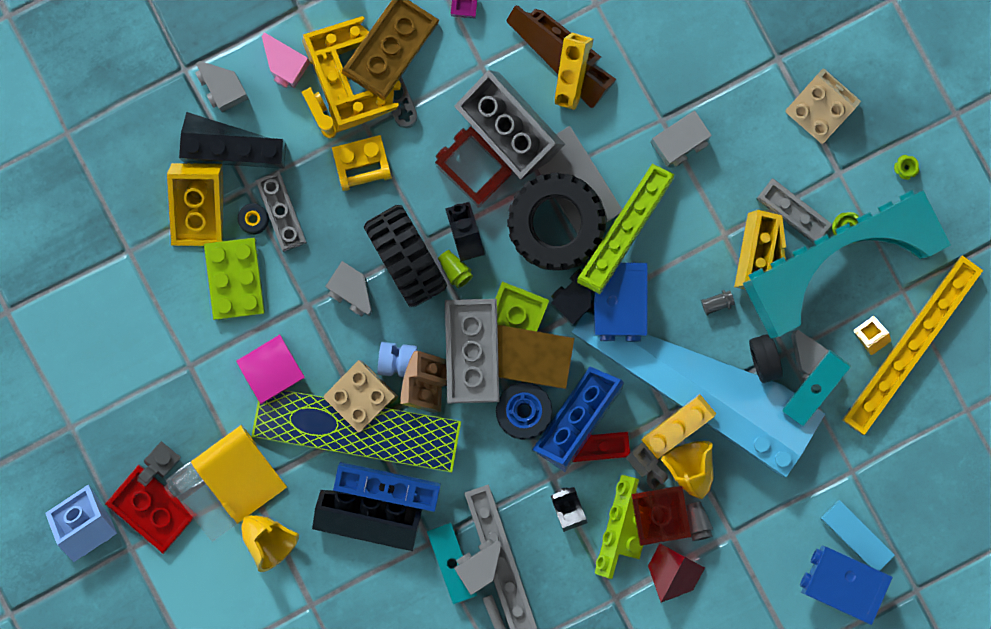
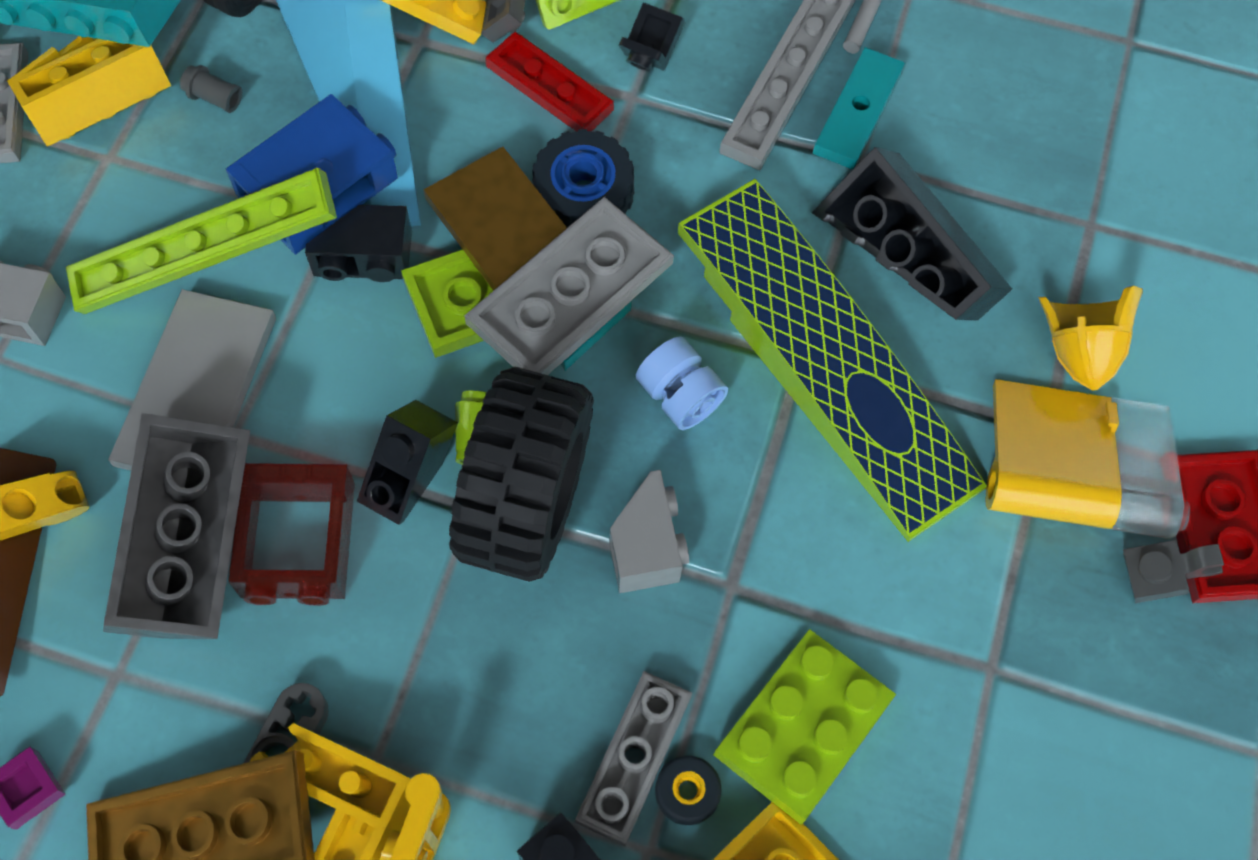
camera: 135 degrees left, 20 degrees down
dark pink slope [236,335,306,404] -> none
tan bracket [324,360,399,432] -> none
yellow plate [332,135,392,191] -> none
blue piece [333,462,441,512] -> none
medium nougat slope [400,351,447,413] -> none
light grey slope [454,538,501,595] -> none
black tyre [507,172,606,271] -> none
blue slope [532,367,624,472] -> none

